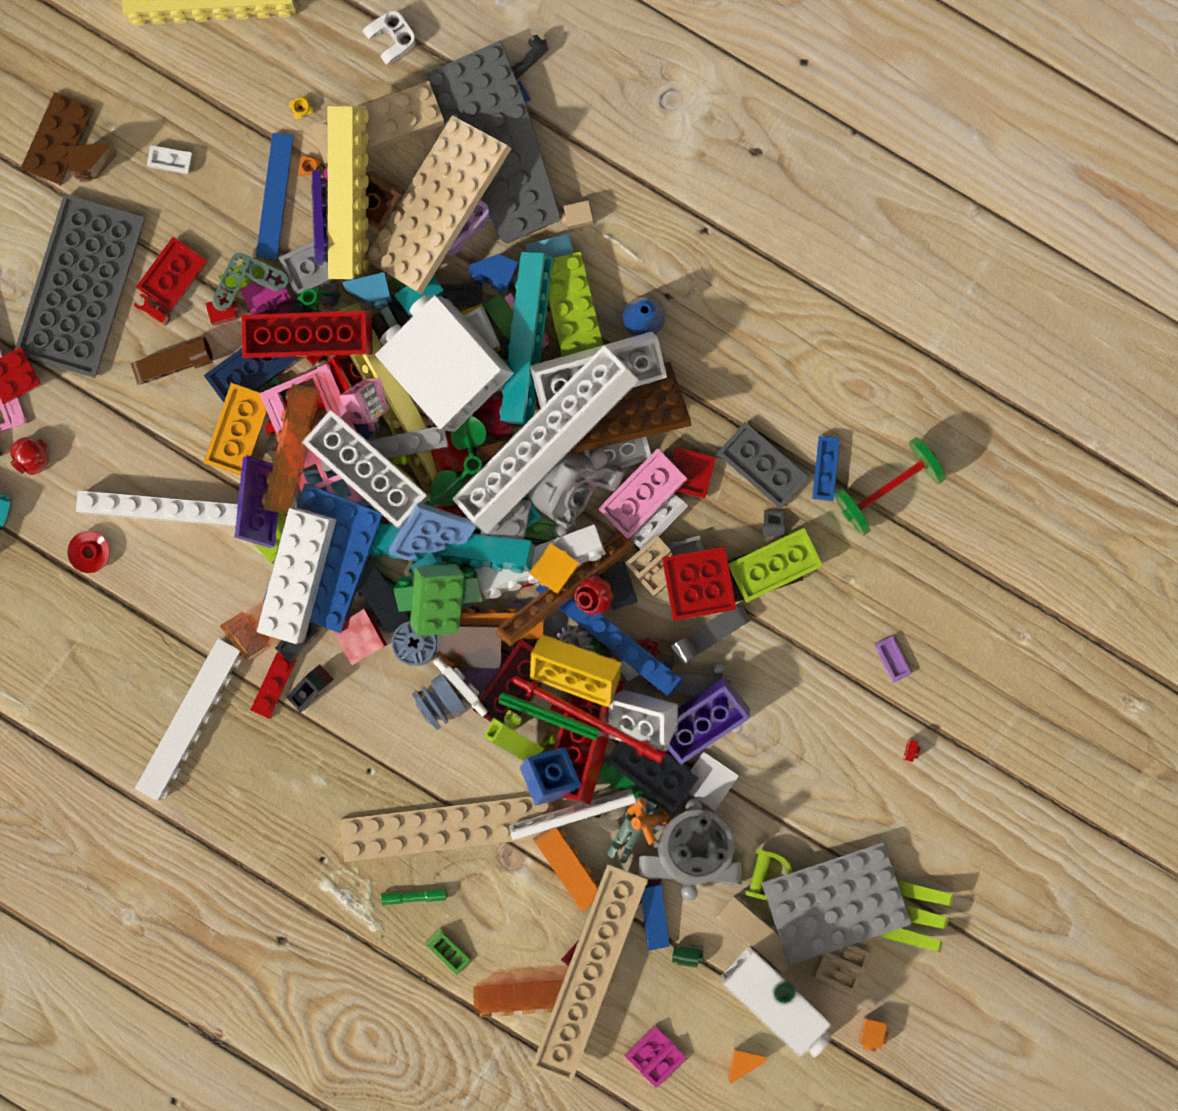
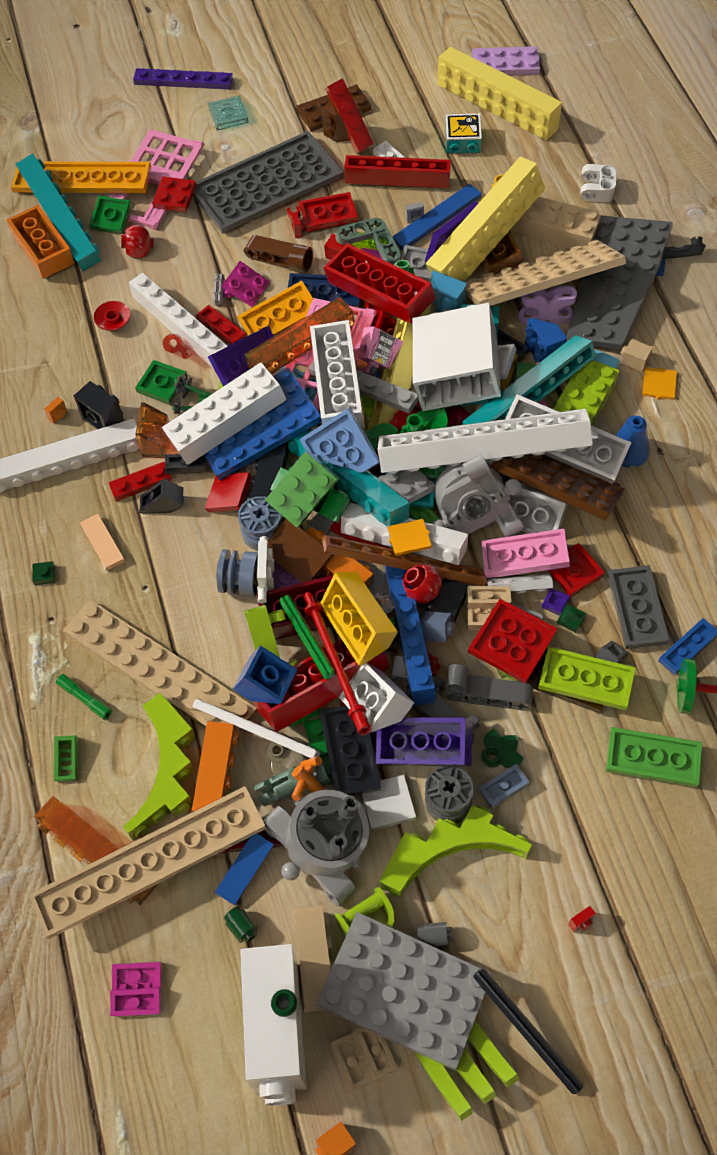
camera: 45 degrees right, 25 degrees down
orange slope [728,1048,767,1084] -> none
medium lavender tile [874,636,912,683] -> none
none -> dark green plate [32,561,55,585]
none -> orange plate [44,397,68,424]
none -> black brick [73,381,124,429]
none -> light nougat tile [80,514,125,571]
none -> lime arch [123,693,195,841]
none -> green plate [135,360,188,404]
none -> clear red plate [163,333,193,359]
none -> plant [172,373,213,416]
none -> red tile [195,305,247,345]
none -> light grey axle [213,274,225,306]
none -> dark pink hinge [222,261,270,308]
none -> red arch [325,78,374,153]
none -> red brick [344,155,451,188]
none -> lime arch [379,805,532,898]
none -> light grey tile [405,202,424,223]
none -> dark grey brick [417,922,453,948]
none -> sand blue brick [420,611,455,643]
none -> dark grey wheel [425,765,474,823]
none -> piece [445,114,482,154]
none -> black axle [473,968,584,1095]
none -> sand blue plate [478,764,529,809]
none -> dark green plate [481,729,524,768]
none -> dark purple tile [541,588,570,616]
none -> dark green tile [557,604,586,633]
none -> bright green plate [606,727,702,787]
none -> light orange piece [642,367,677,400]

